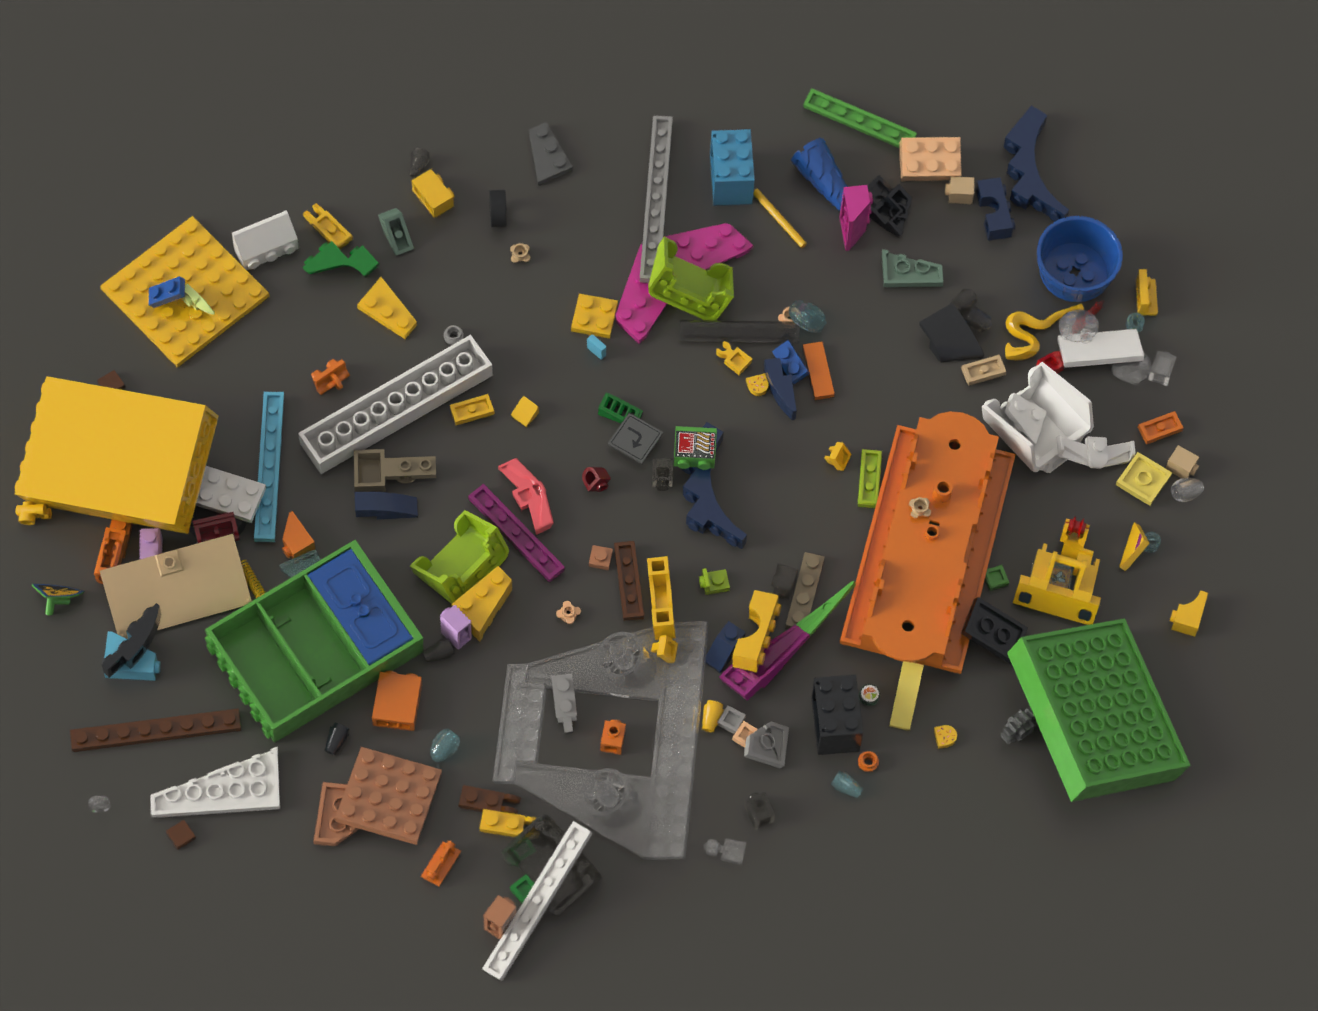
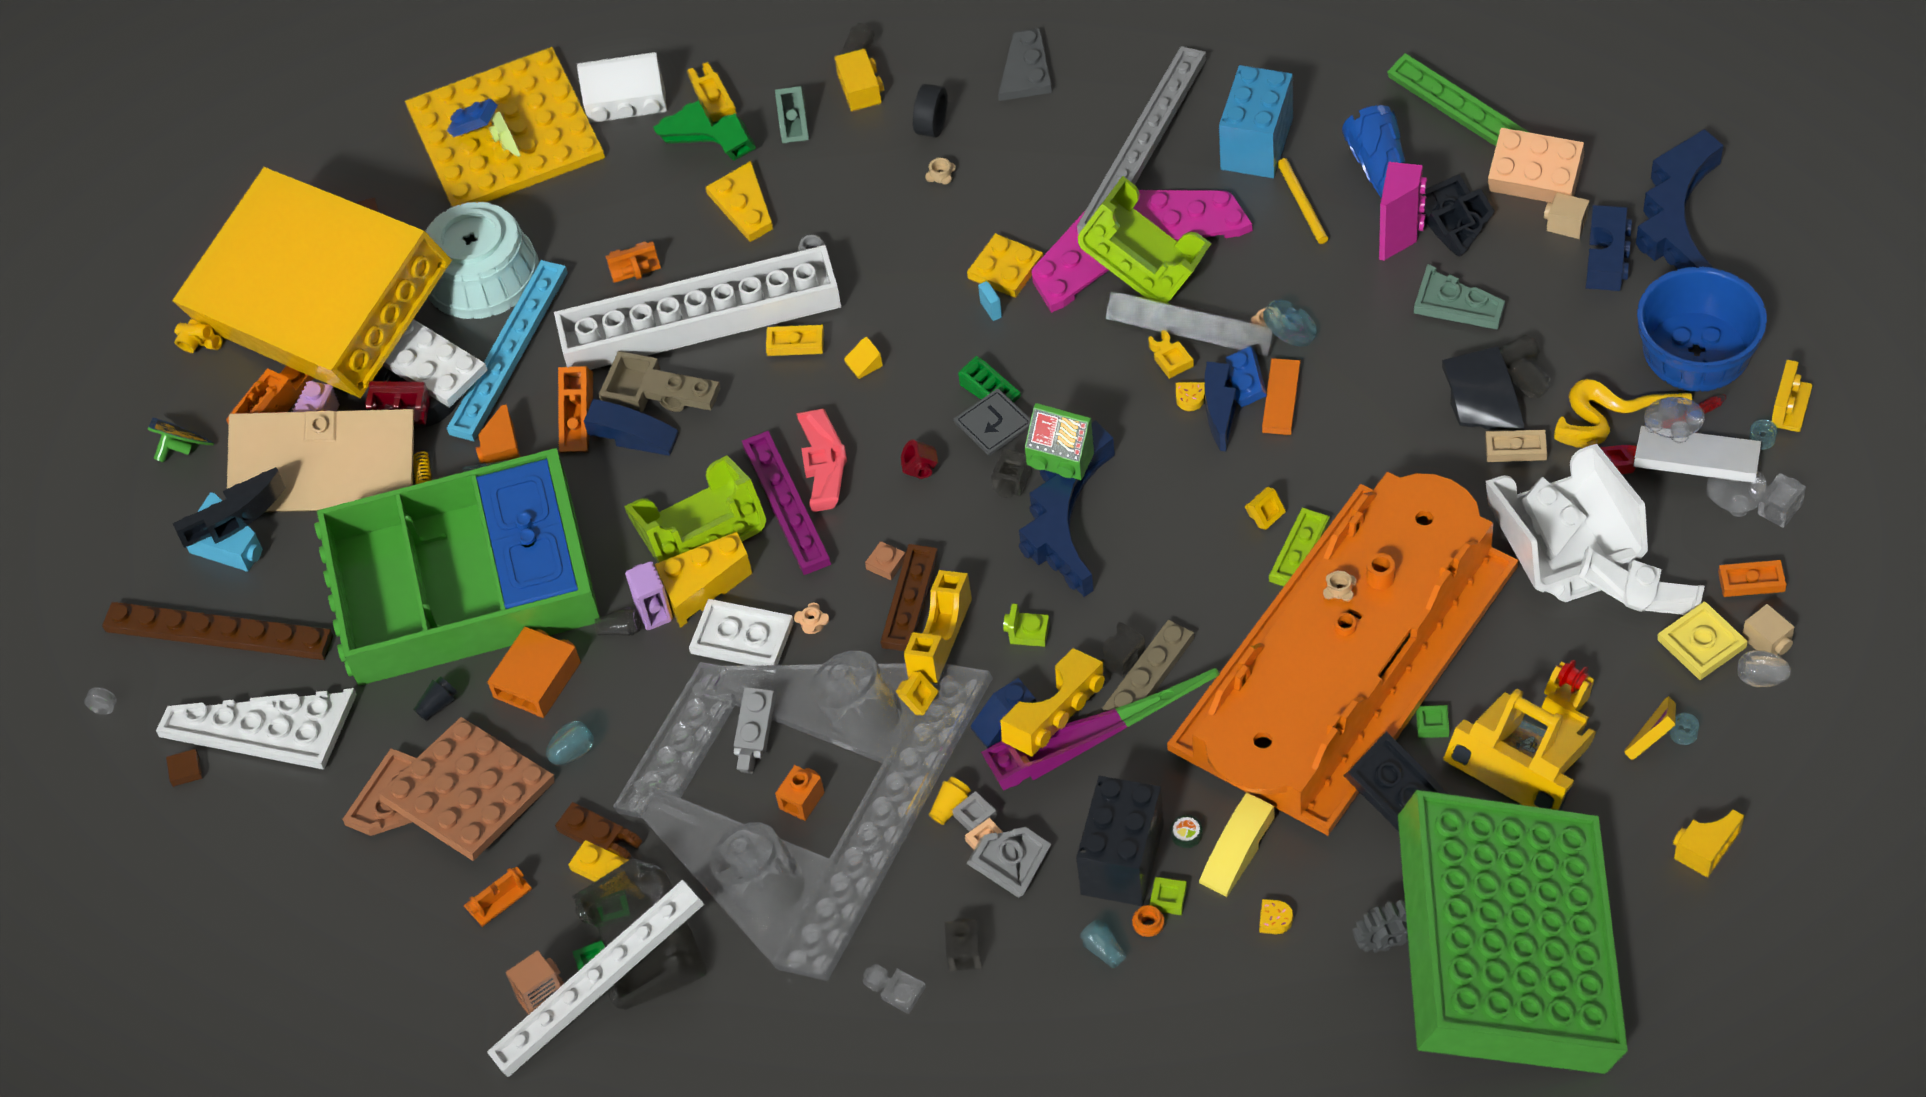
camera: 30 degrees right, 10 degrees down
none -> light aqua piece [425,202,539,319]
none -> orange slope [558,366,593,453]
none -> white plate [689,599,794,671]
none -> lime tile [1150,877,1187,915]

